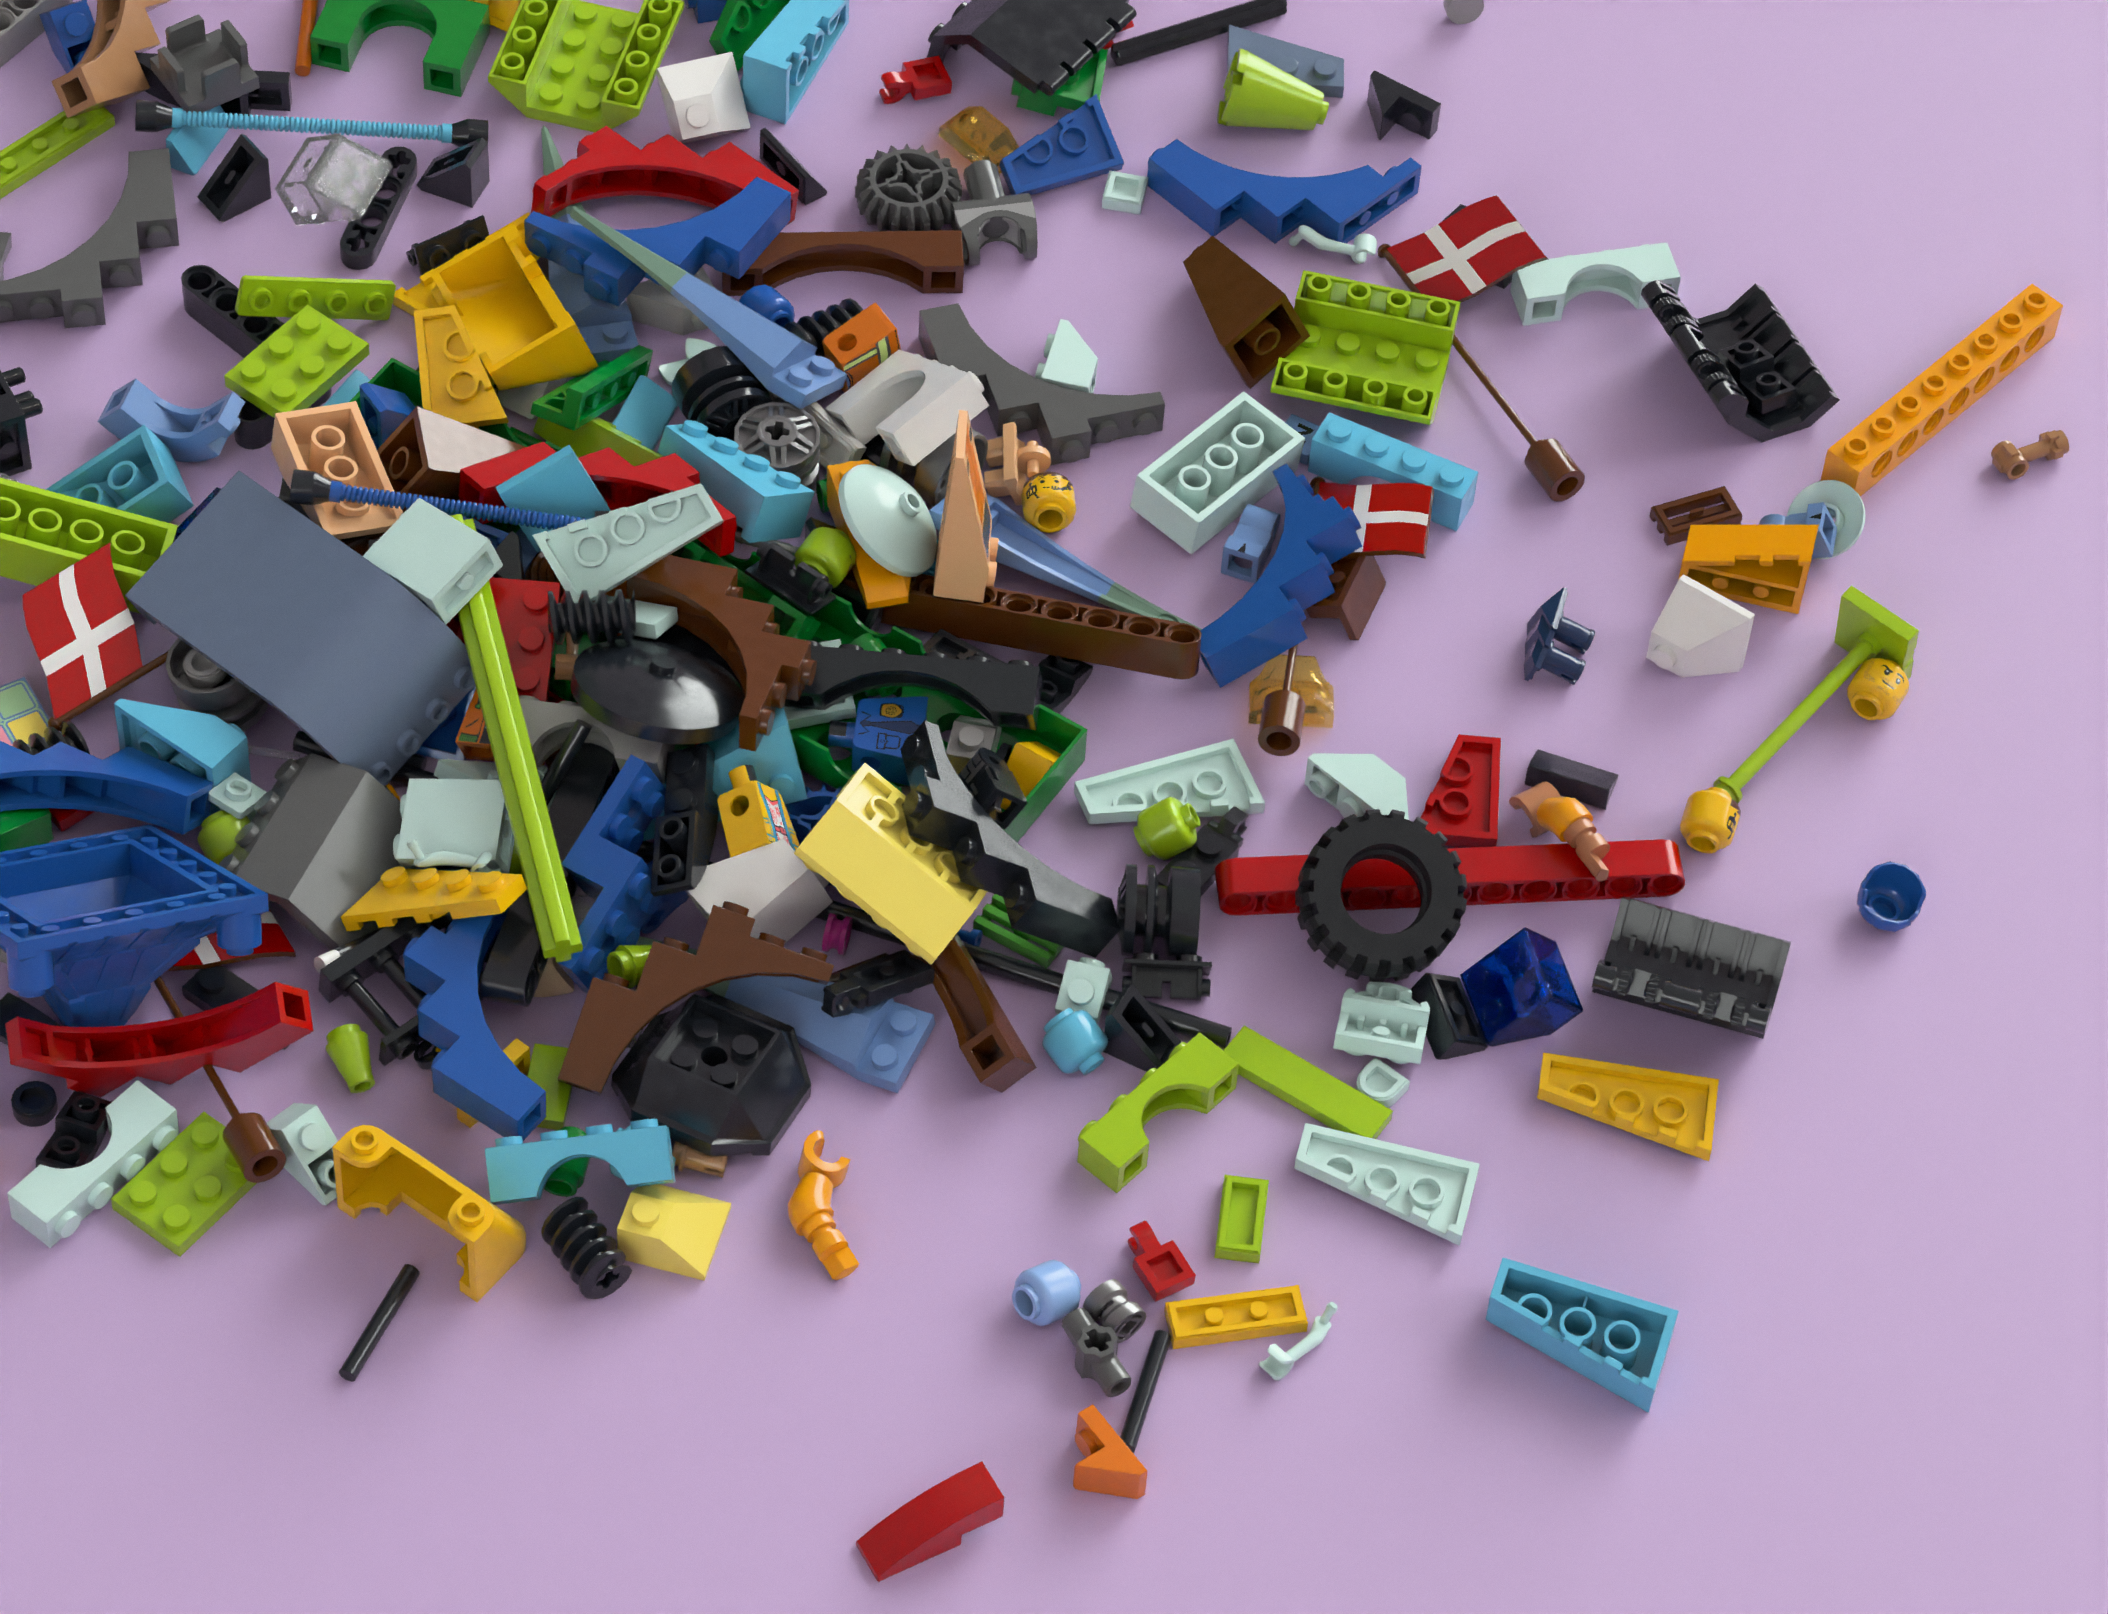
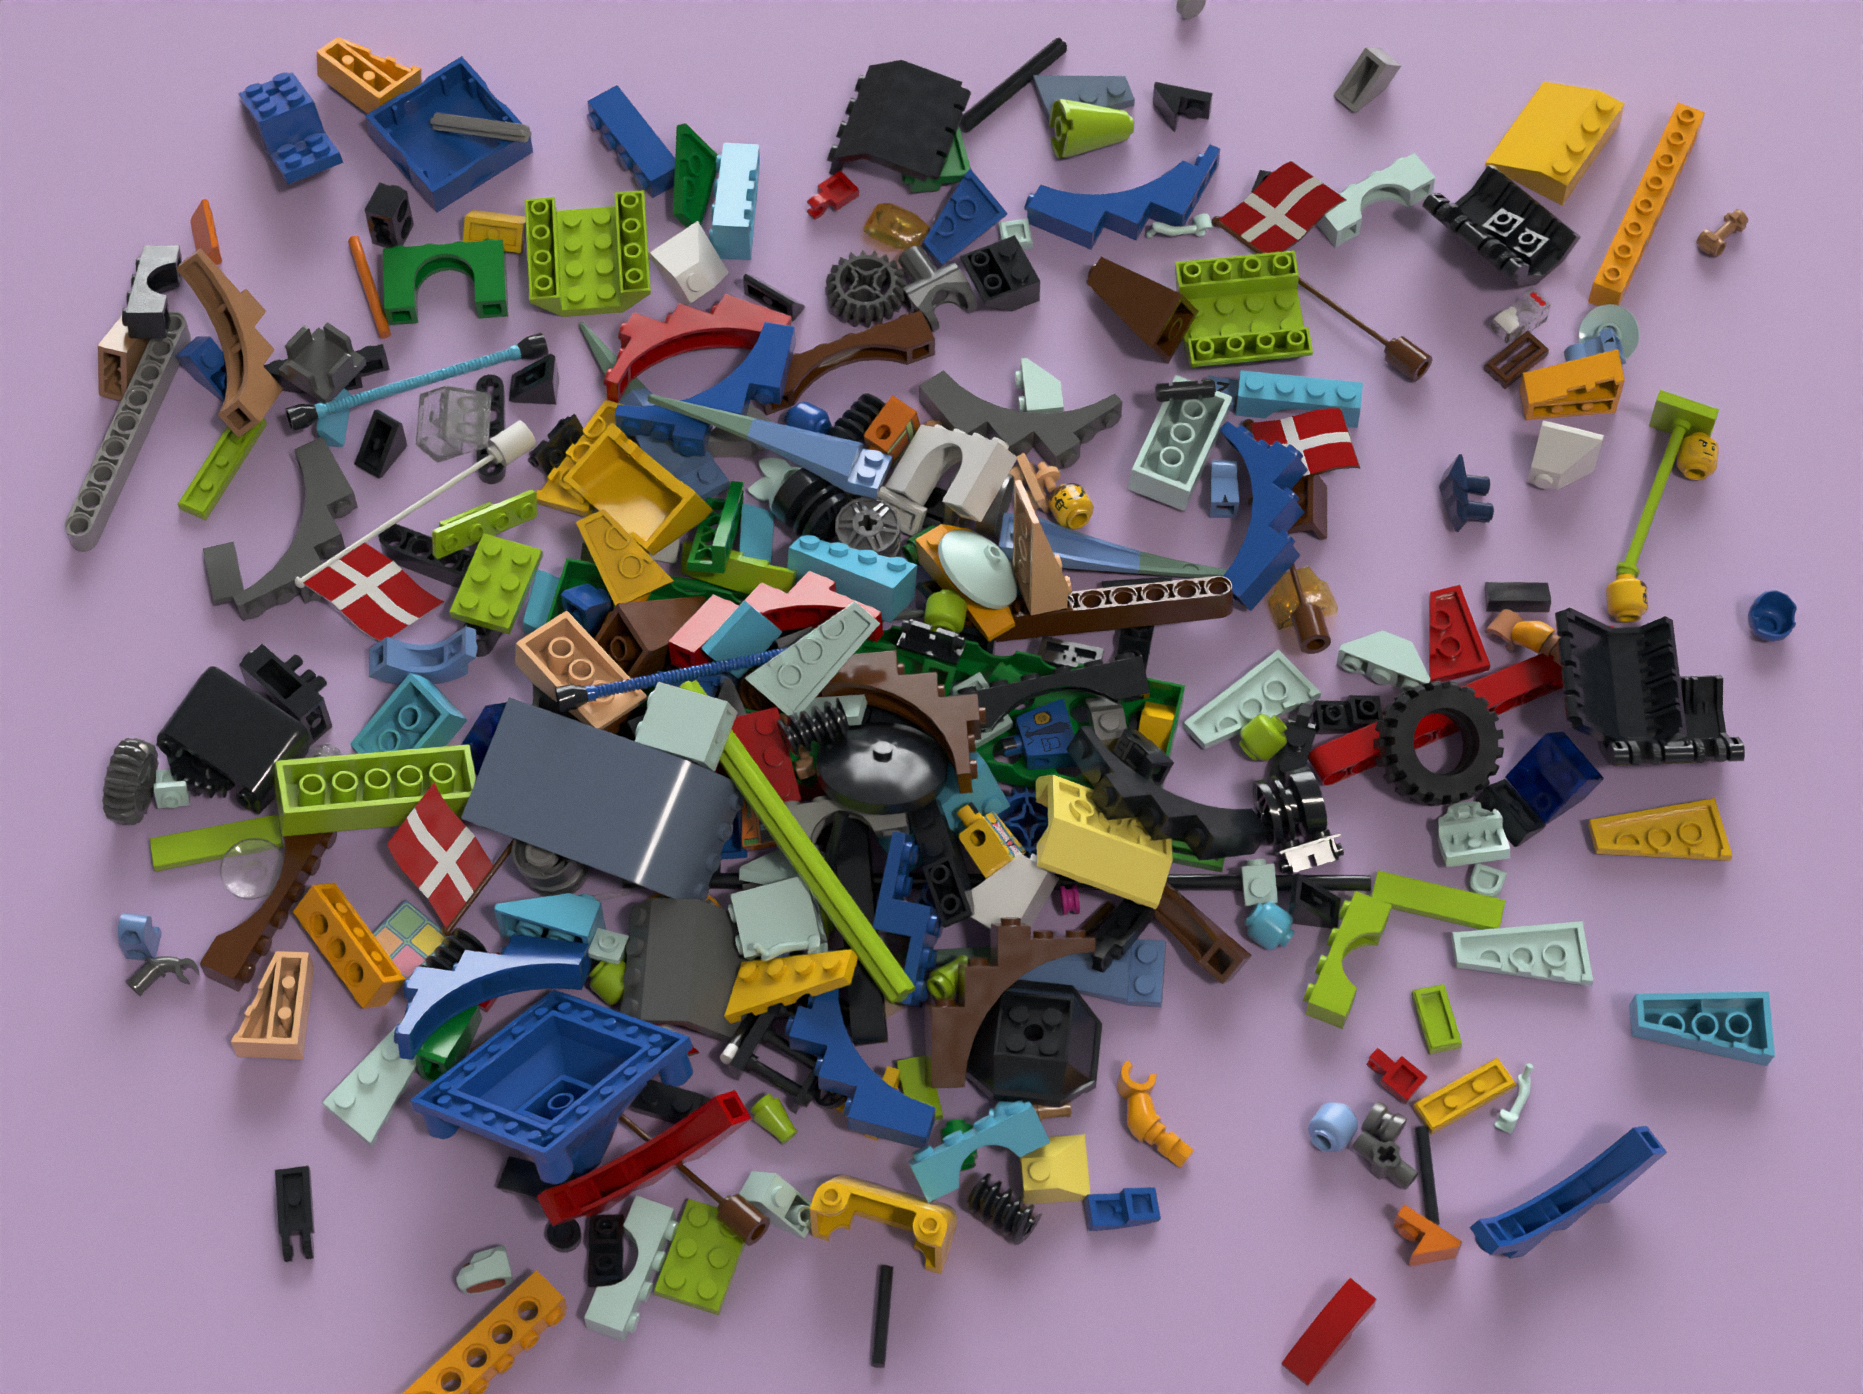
camera: 15 degrees left, 10 degrees up
none -> flag [295,420,537,642]
none -> black slope [960,235,1040,311]
none -> blue slope [1083,1187,1161,1231]
none -> black axle [1155,379,1216,402]
none -> black slope [1312,695,1383,734]
none -> light grey slope [1333,47,1402,113]
none -> blue arch [1469,1126,1667,1259]
none -> yellow slope [1485,81,1625,206]
none -> clear leg [1490,287,1551,345]
none -> black hinge [1555,608,1687,745]

